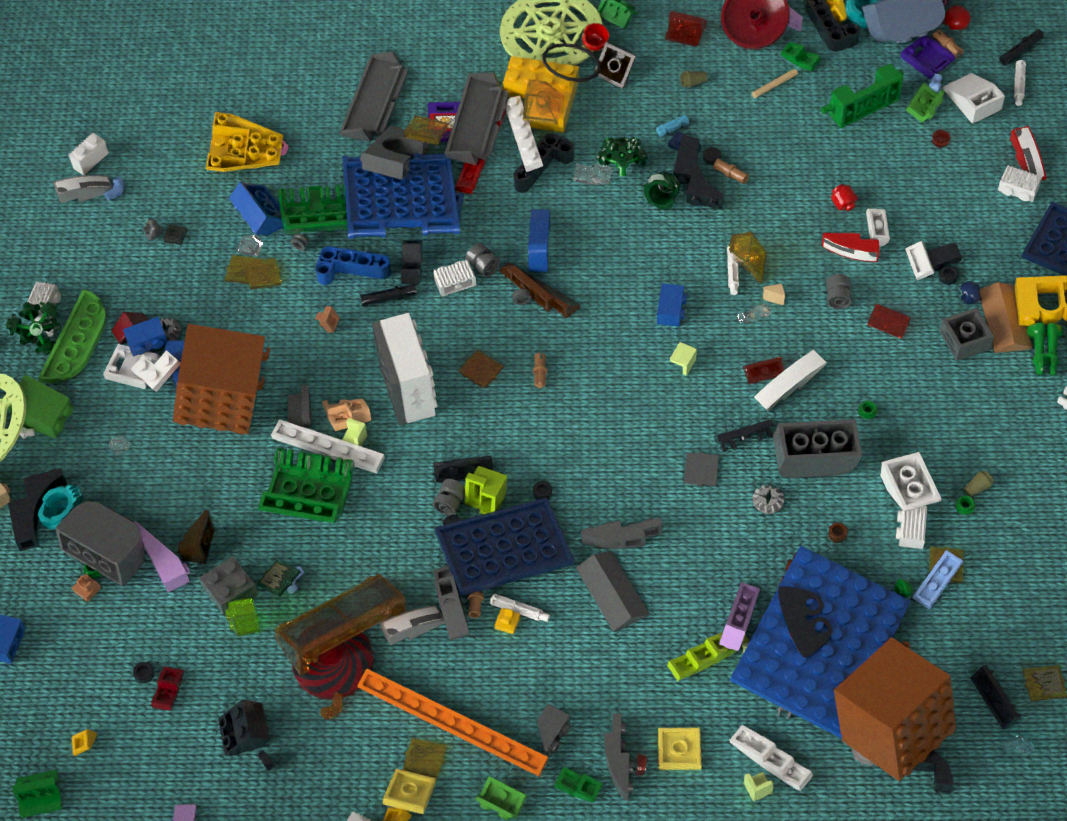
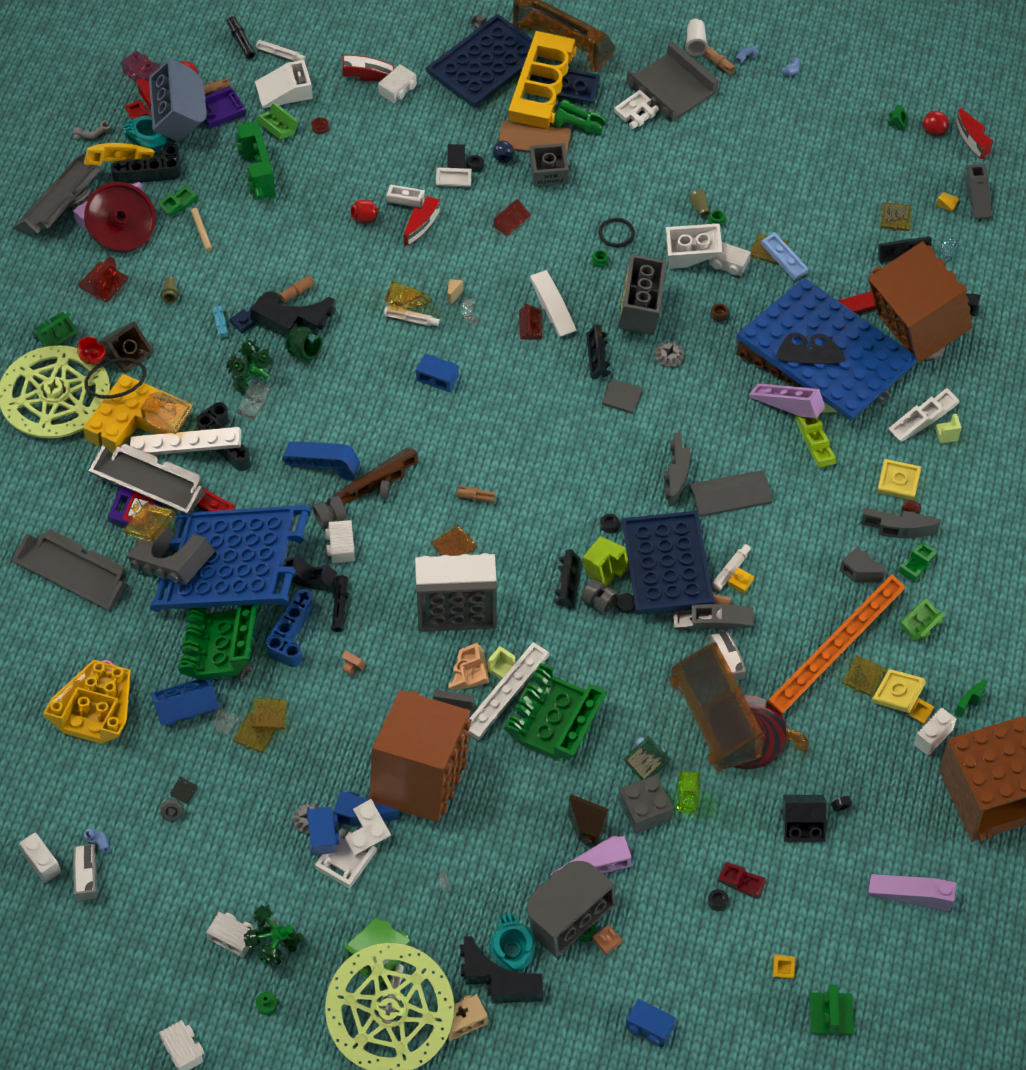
camera: 80 degrees left, 0 degrees up
bright green plate [38,289,107,384] -> none
dark red slope [111,312,148,345] -> none
yellowish green panel [670,342,697,376] -> none
dark grey wheel [826,274,852,309] -> none
green plate [894,579,912,598] -> none
light blue arm [929,74,942,92] -> none
none -> black piece [598,218,635,247]

